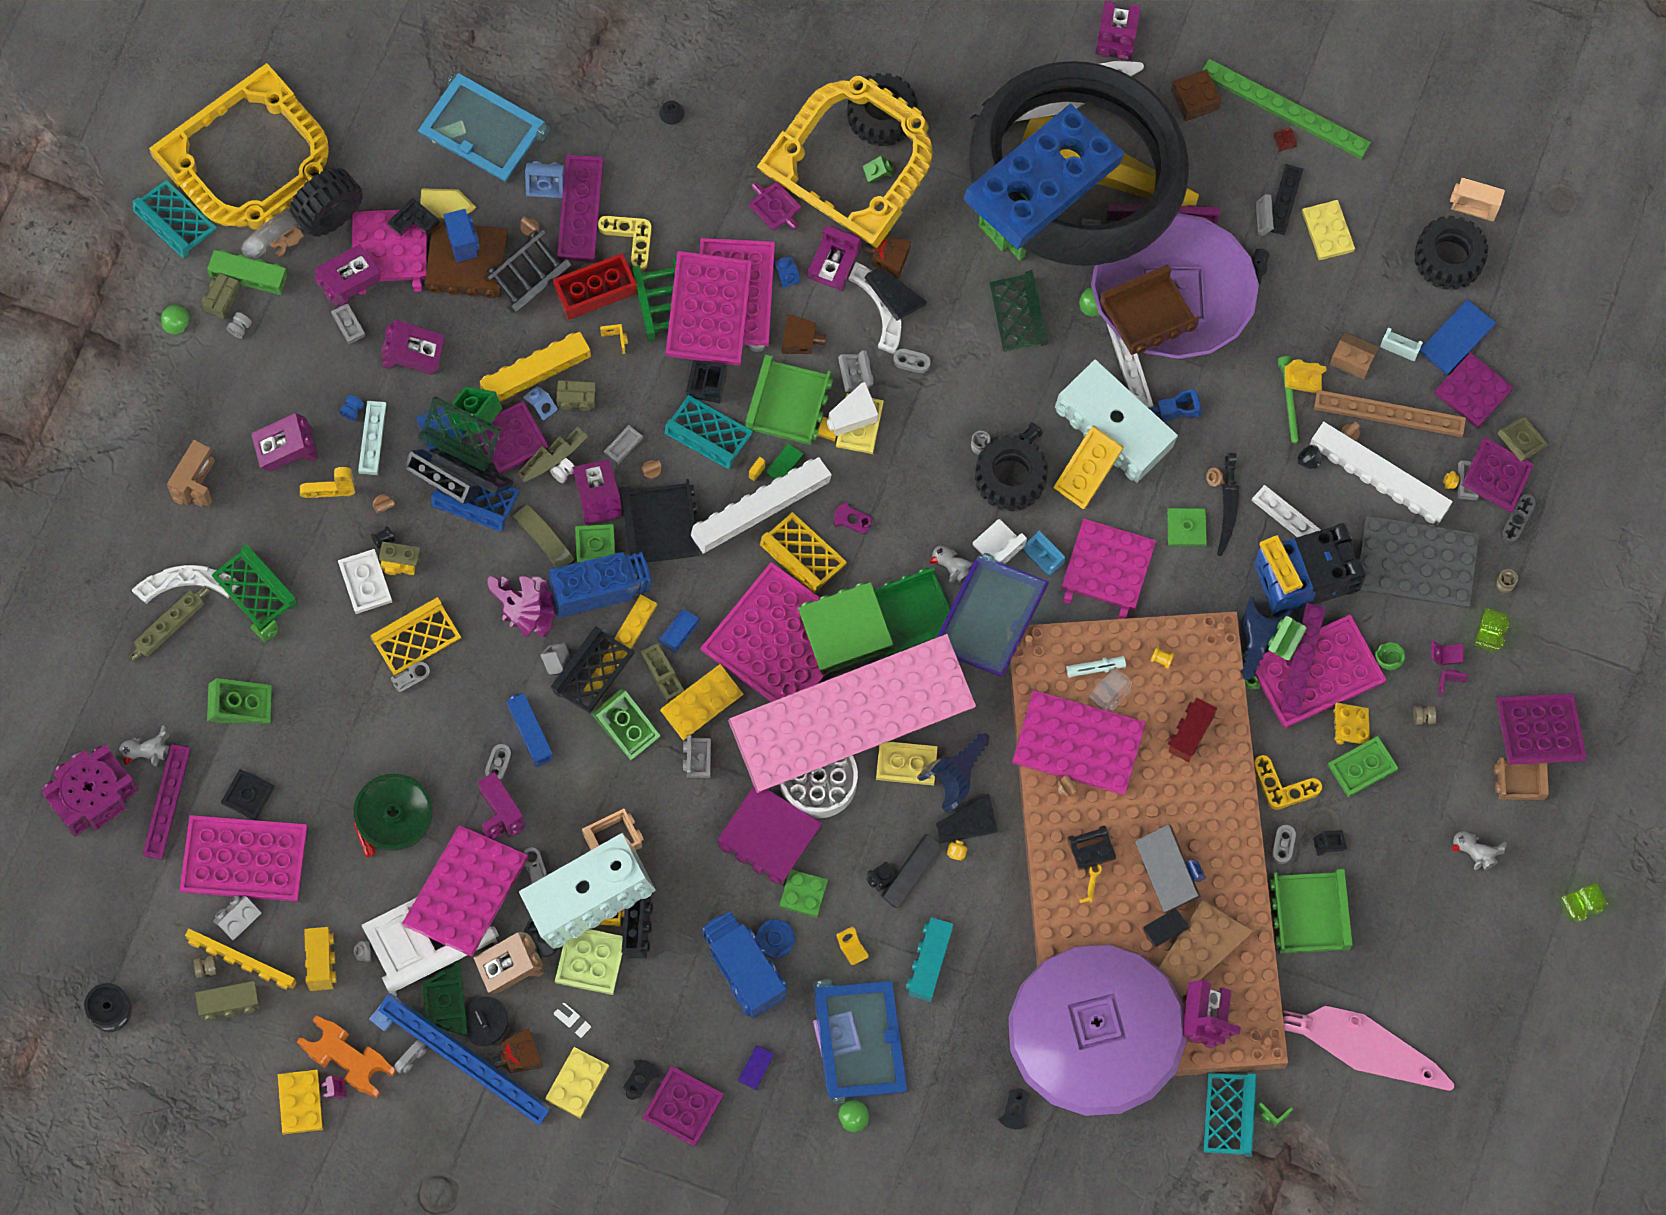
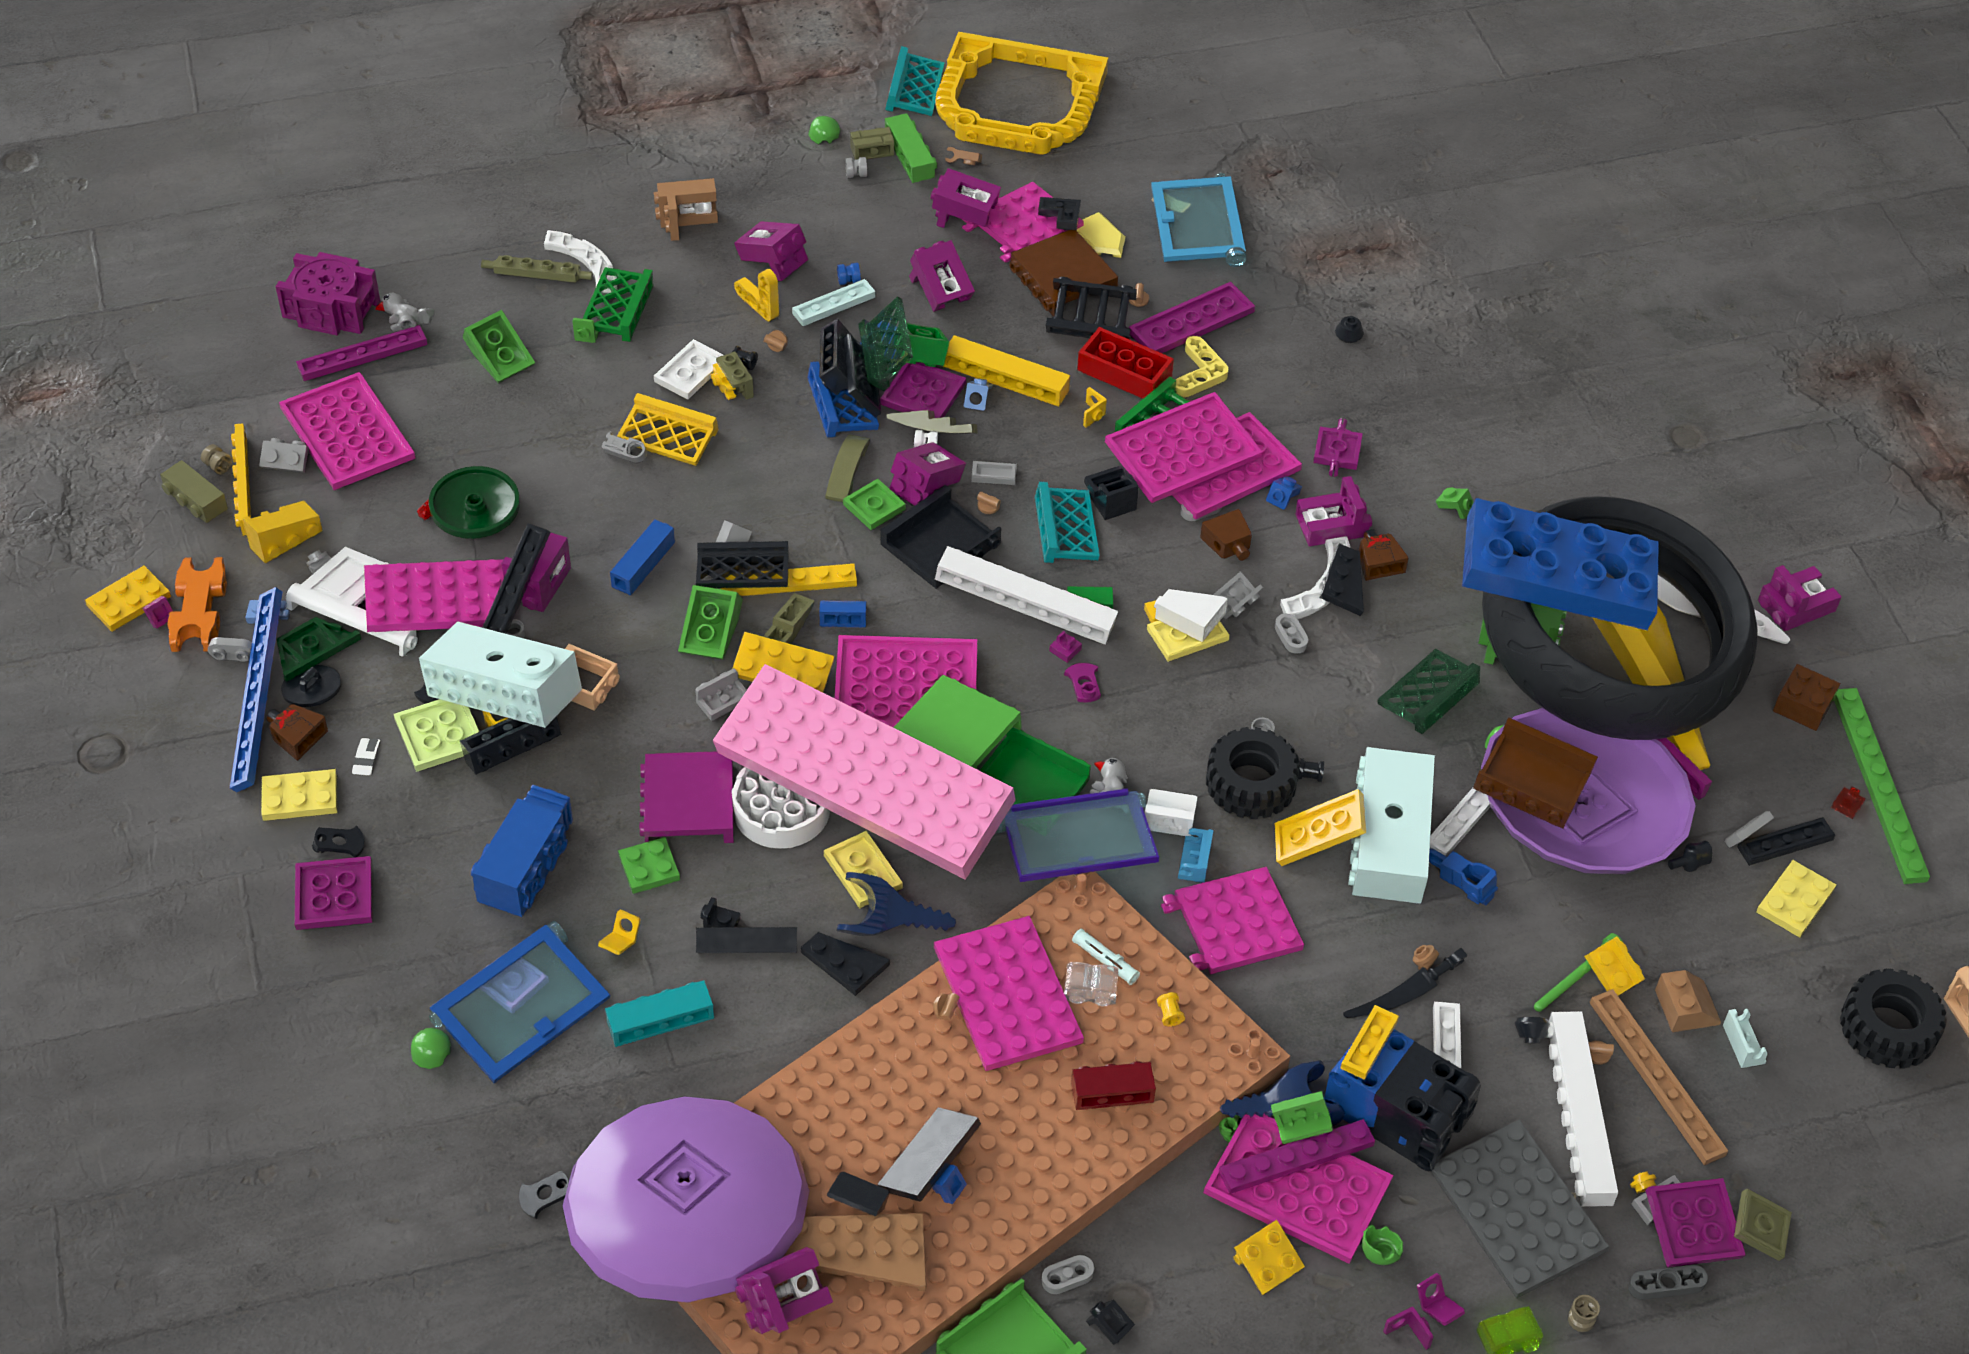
camera: 55 degrees right, 20 degrees down
black wheel [84,983,132,1032] -> none
black tile [221,769,275,820] -> none
clear slope [240,208,300,260] -> none
black tyre [290,167,363,237] -> none
light grey plate [331,303,365,345] -> none
blue brick [444,209,480,263] -> none
brick [473,932,545,994] -> none
light grey plate [485,744,511,781] -> none
magenta animal [487,576,556,637] -> none
medium blue brick [525,161,565,198] -> none
blue piece [548,552,651,618] -> none
olive brick [556,380,596,411] -> none
dark purple tile [738,1045,774,1090] -> none
bright green panel [746,355,833,445] -> none
yellow tile [749,457,765,481] -> none
blue tile [756,919,795,959] -> none
yellow arch [757,76,933,249] -> none
yellow fence [760,512,847,594] -> none
black tyre [847,73,918,146] -> none
yellow piece [947,840,968,861] -> none
black plate [1067,825,1116,871] -> none
yellow piece [1079,864,1102,904] -> none
bright green plate [1167,508,1206,546] -> none
yellow beam [1254,755,1322,810] -> none
bright green plate [1328,736,1398,797] -> none
dark tan wheel [1413,705,1436,725] -> none
blue tile [1419,299,1496,376] -> none
magenta plate [1434,353,1514,429] -> none
none -> black tile [482,523,551,634]
none -> magenta tile [1049,631,1082,663]

